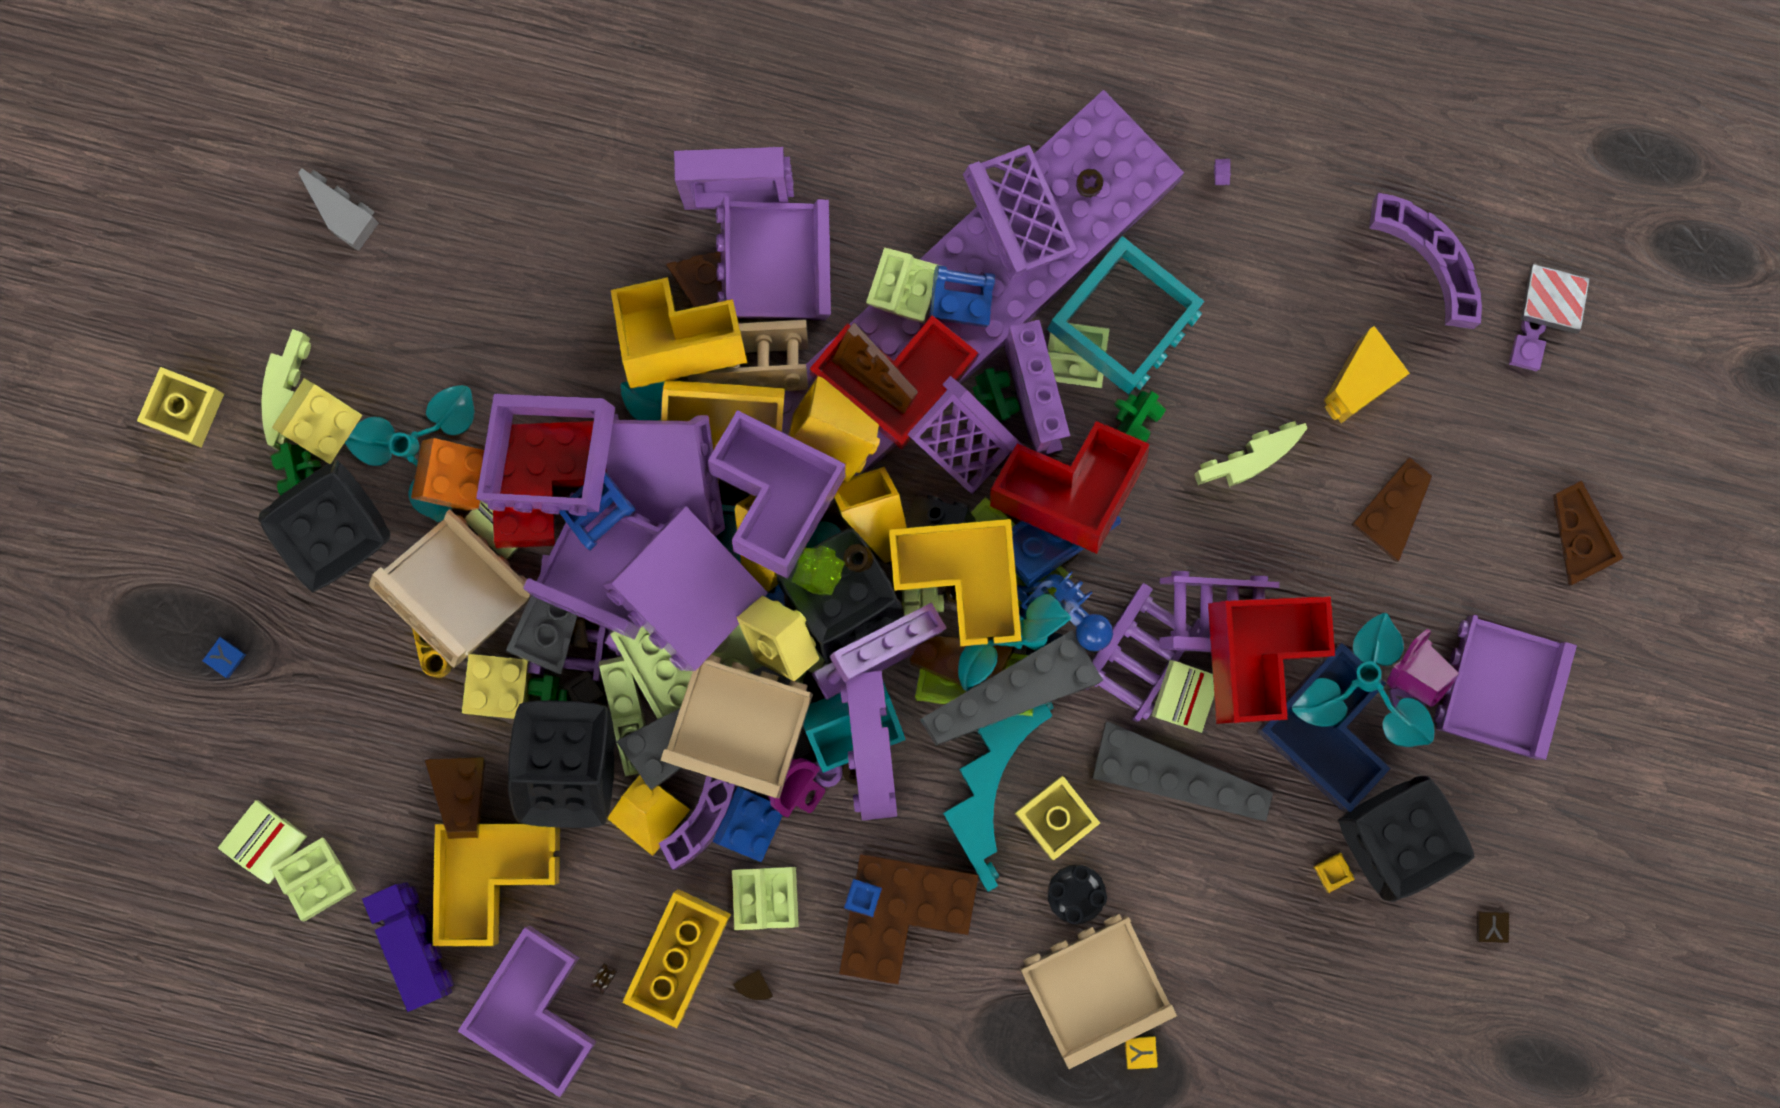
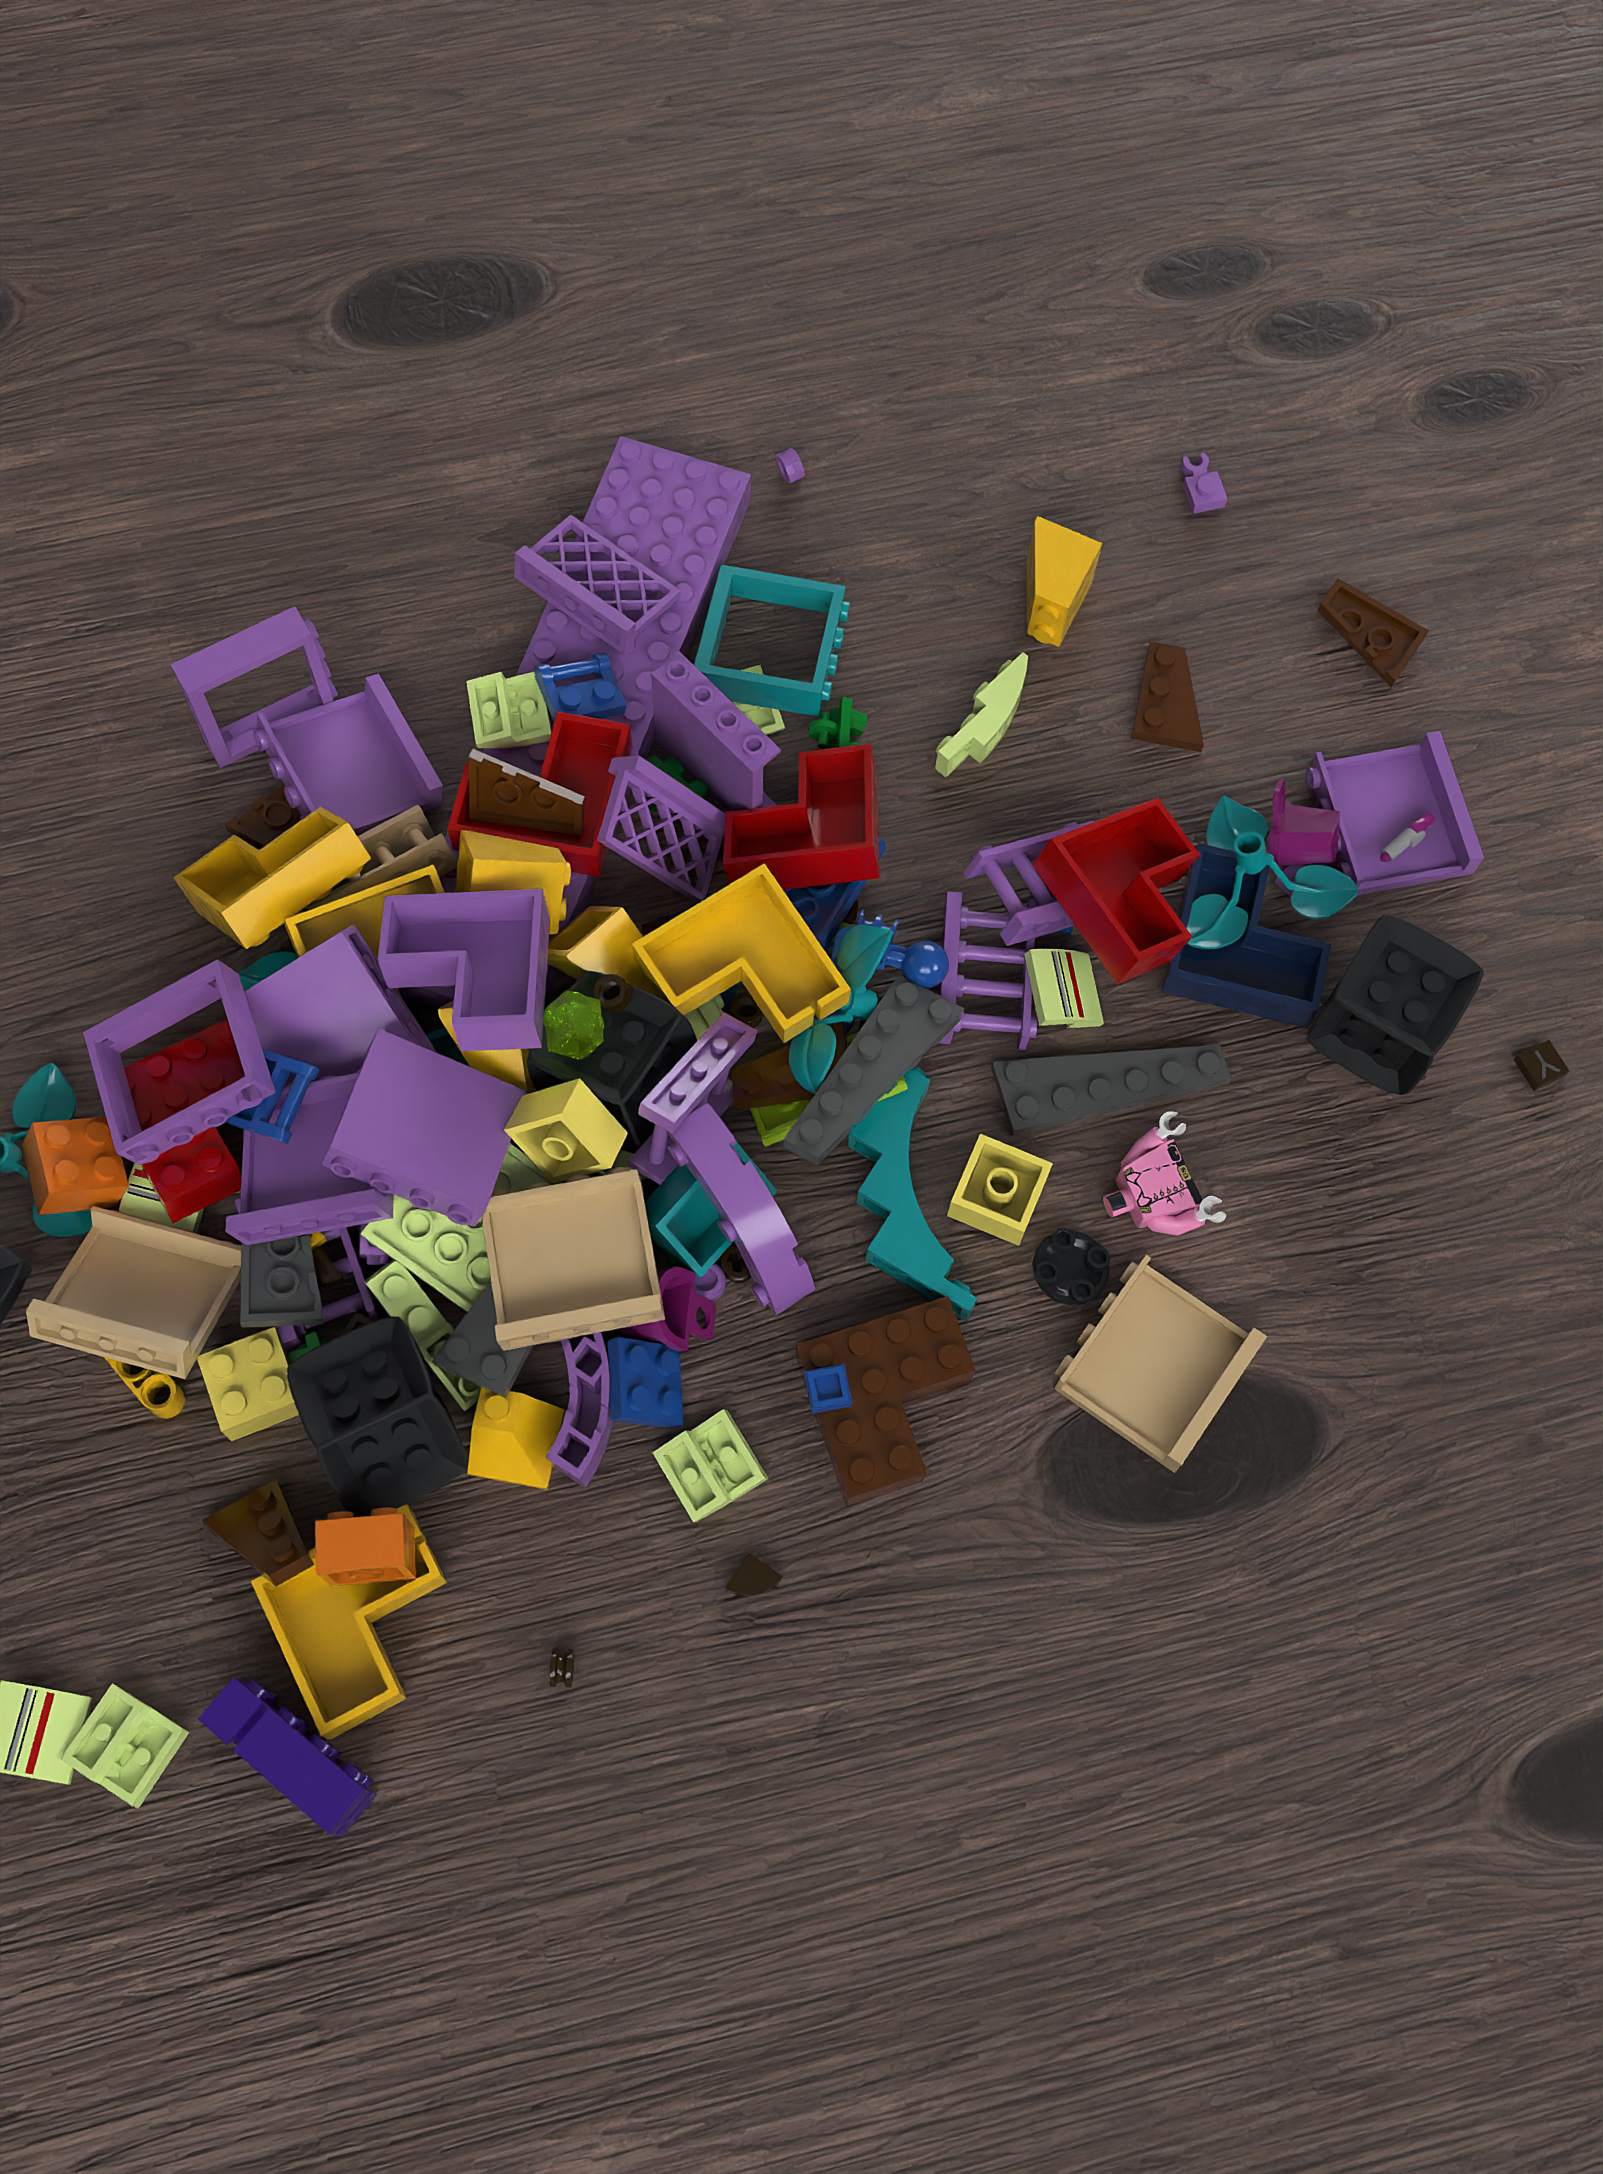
camera: 30 degrees left, 15 degrees down
medium lavender piece [458,926,597,1097] -> none
yellow brick [622,889,731,1028] -> none
dark brown bush [1076,168,1103,198] -> none
yellow tile [1125,1036,1158,1069] -> none
yellow tile [1313,852,1355,893] -> none
medium lavender brick [1369,193,1482,329] -> none
tile [1521,264,1589,334] -> none
none -> orange brick [315,1508,416,1586]
none -> bright pink torso [1103,1111,1226,1236]
none -> light grey piece [1380,812,1434,862]

